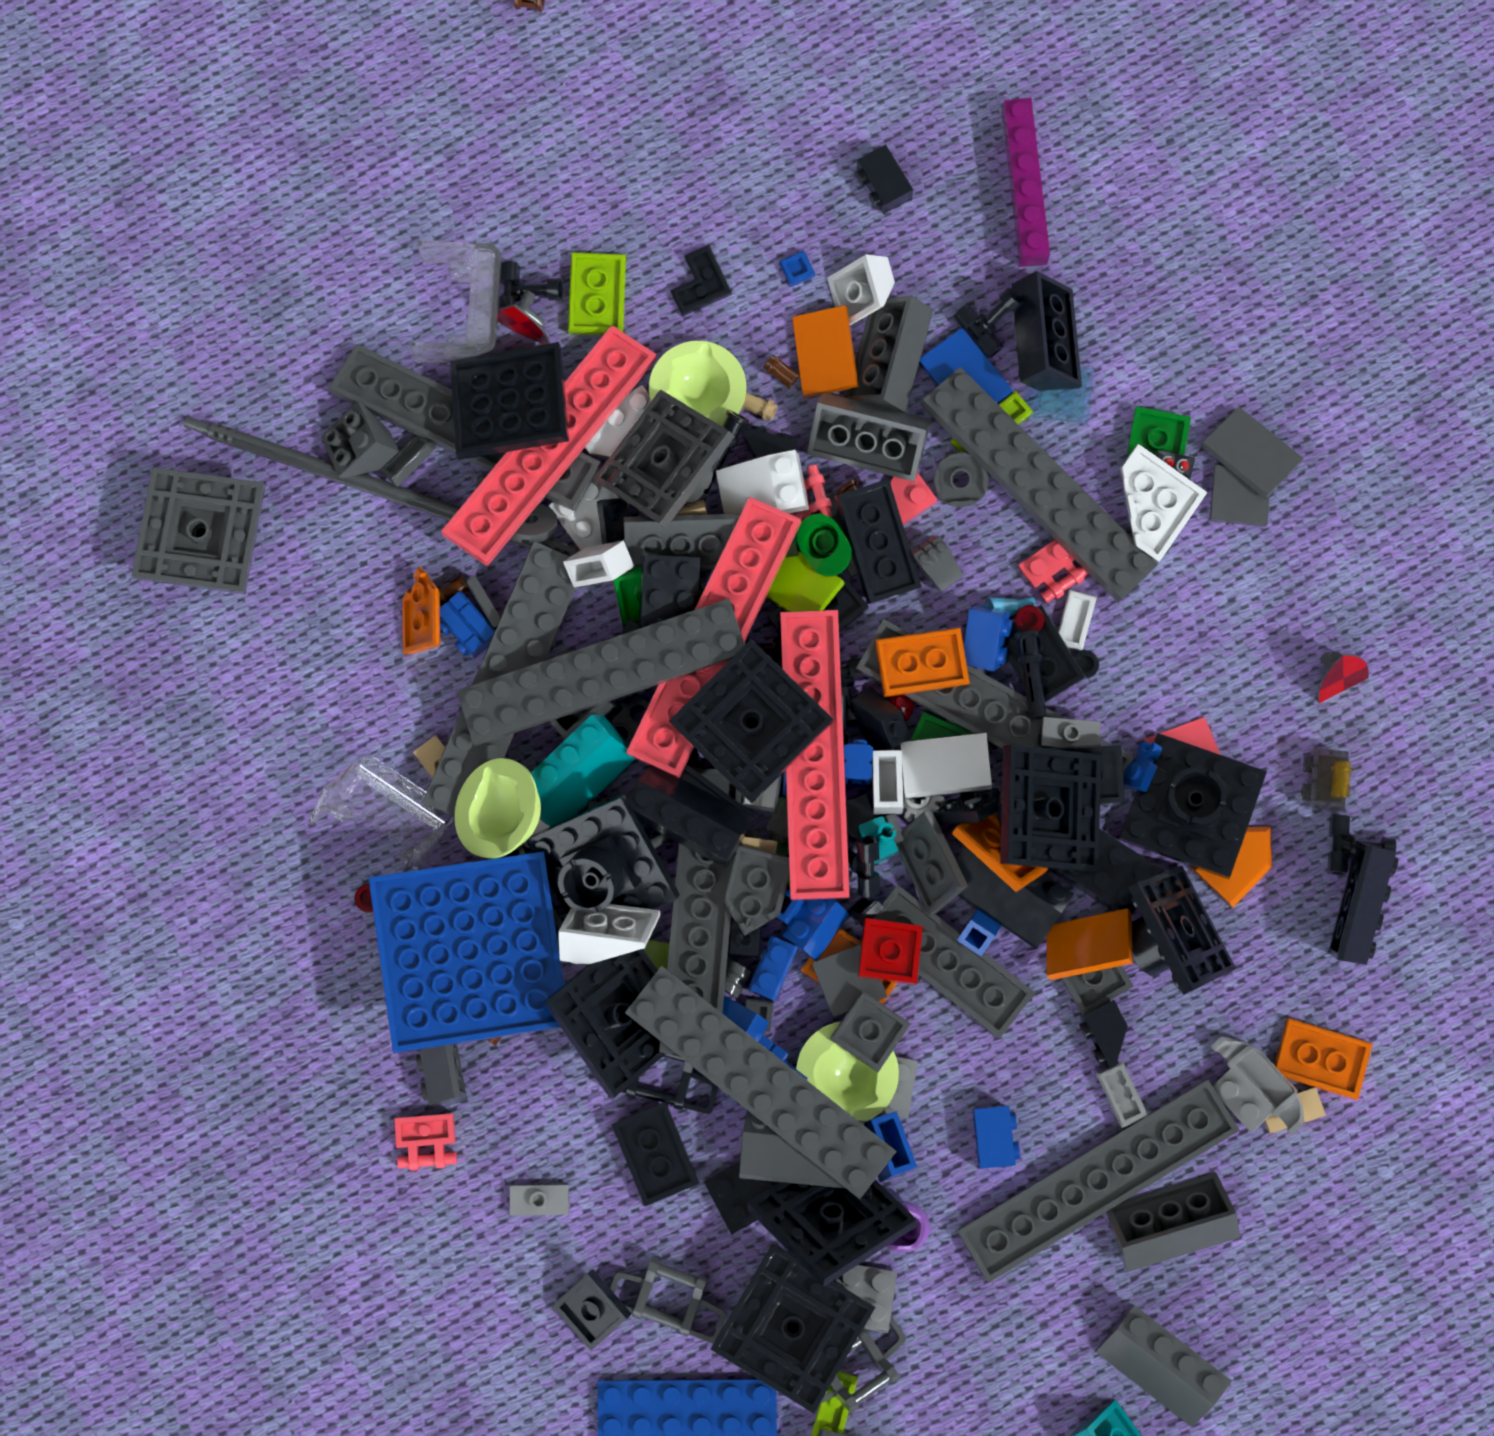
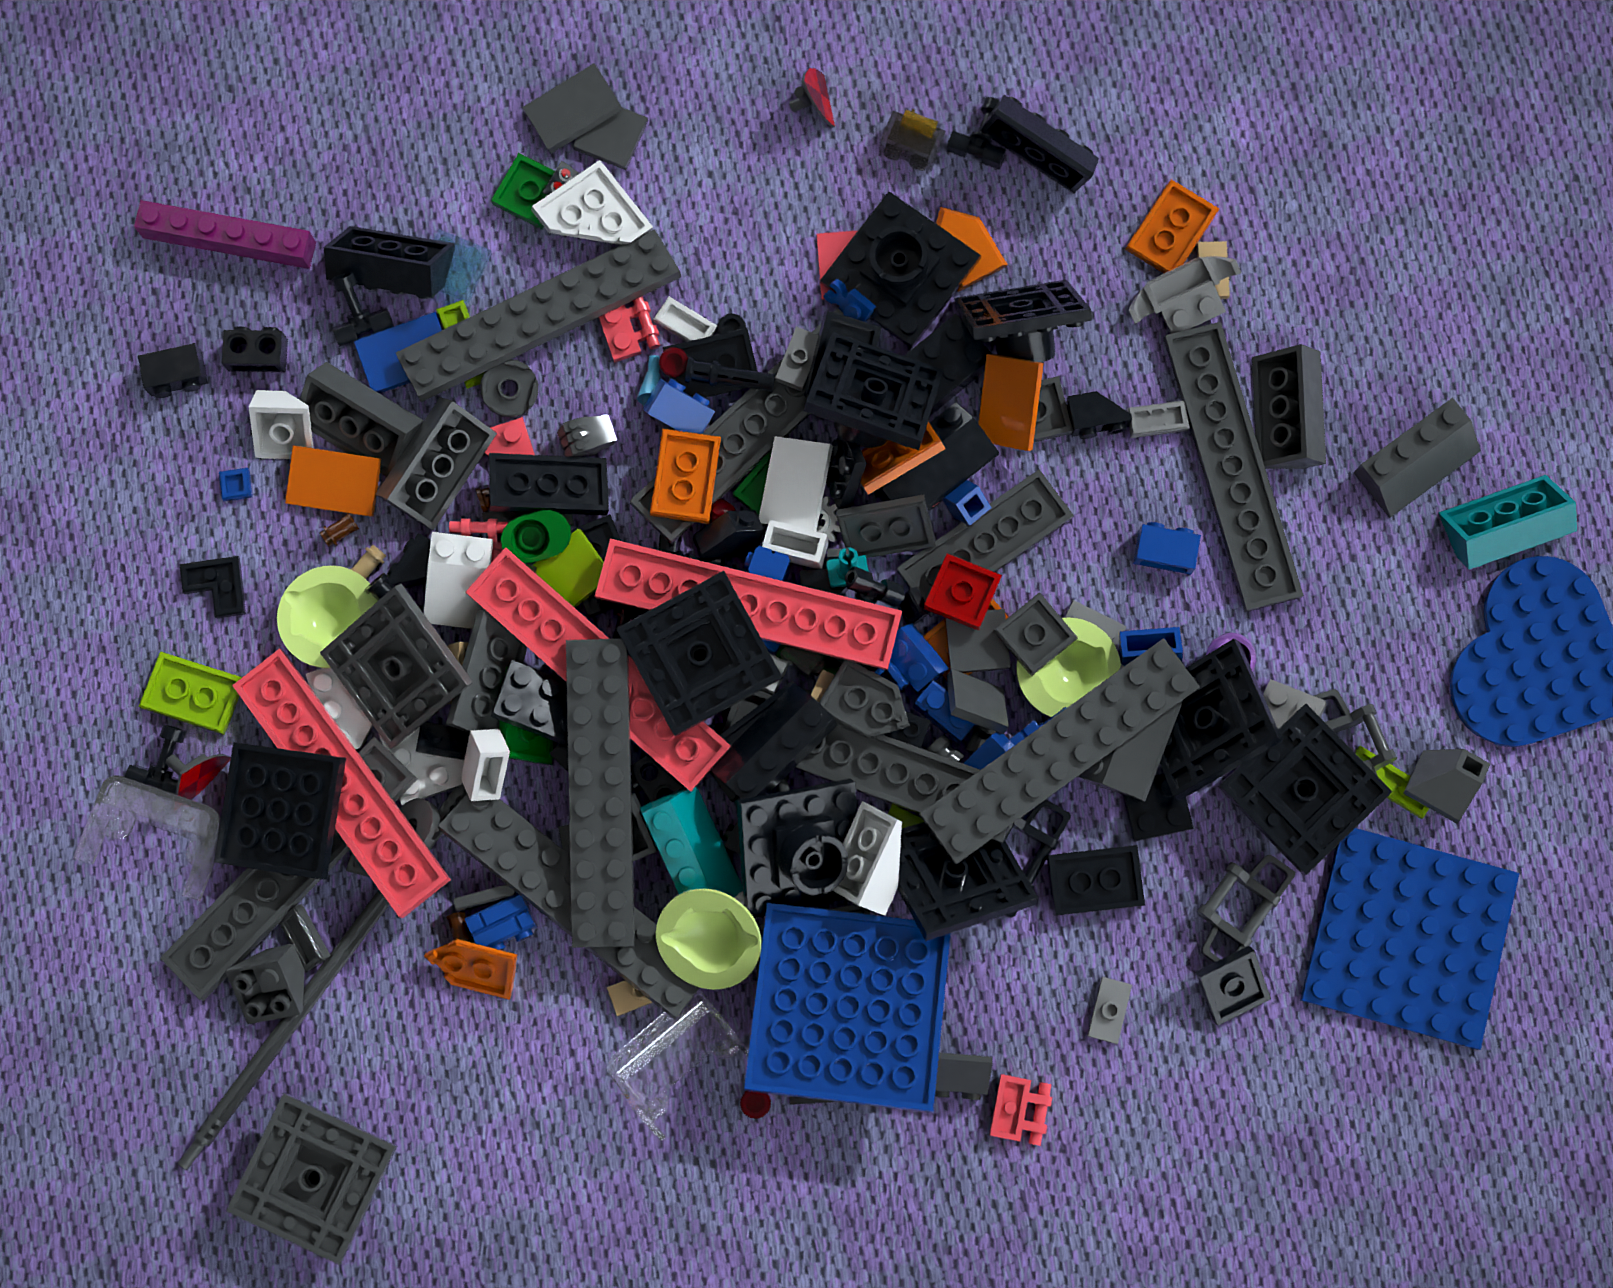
camera: 80 degrees left, 0 degrees up
none -> black brick [222,326,288,372]
none -> dark grey tile [946,669,1009,734]

